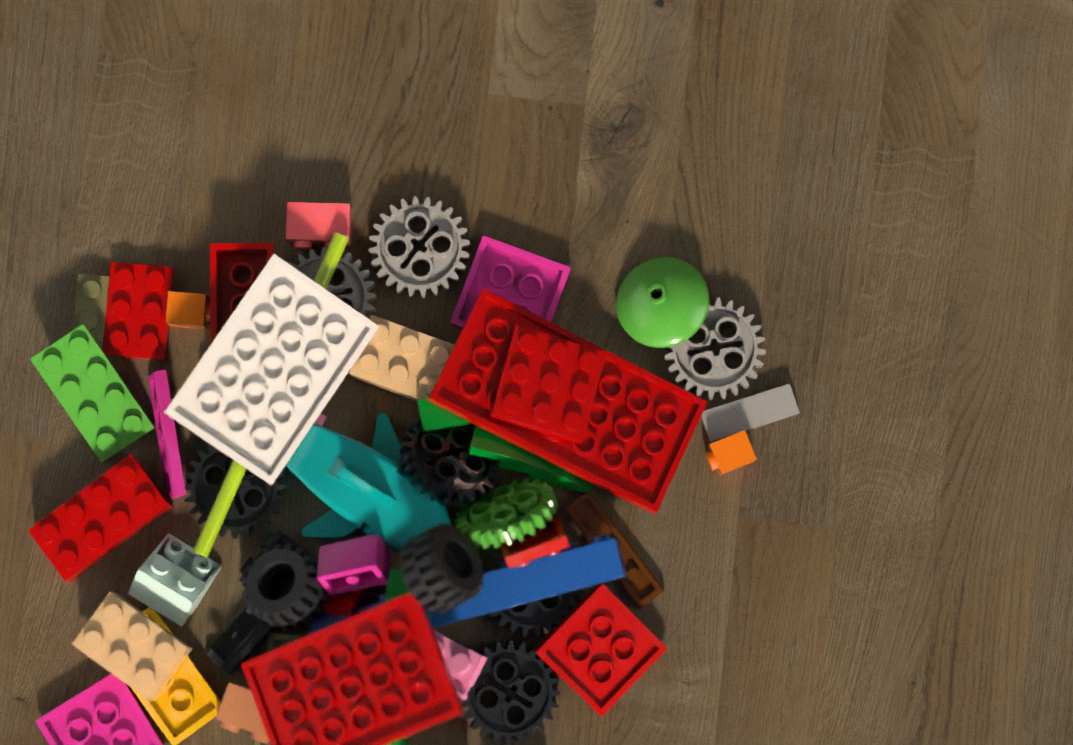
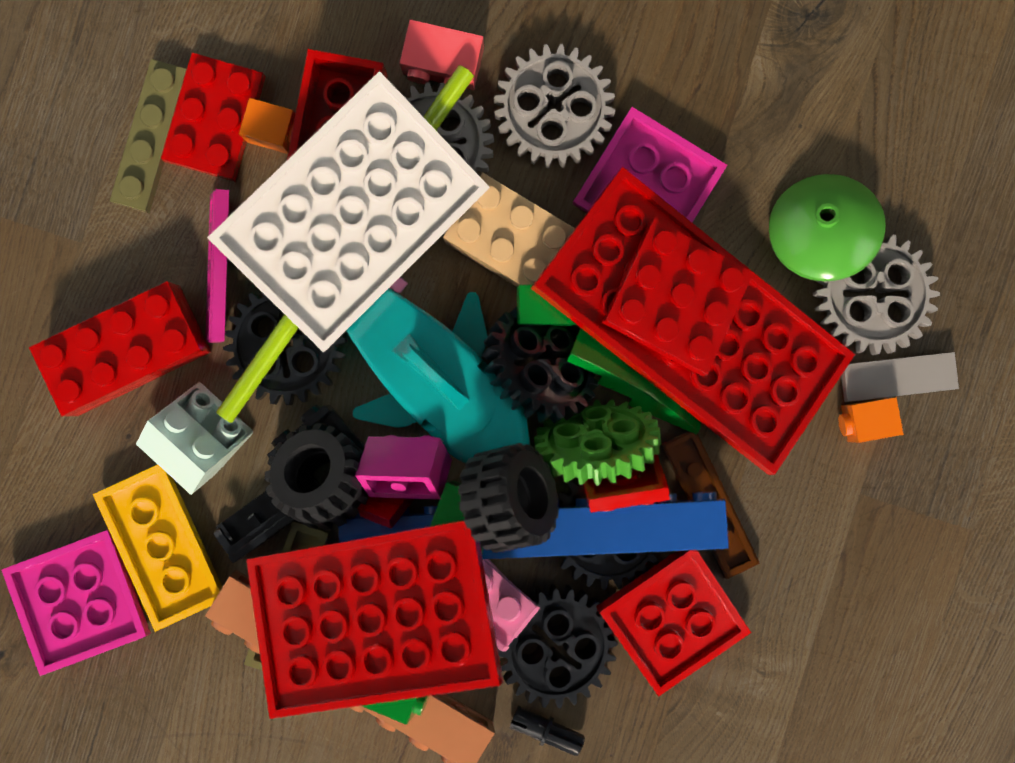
camera: 10 degrees right, 5 degrees up
bright green plate [30,323,154,463] -> none
tan brick [72,592,193,701] -> none

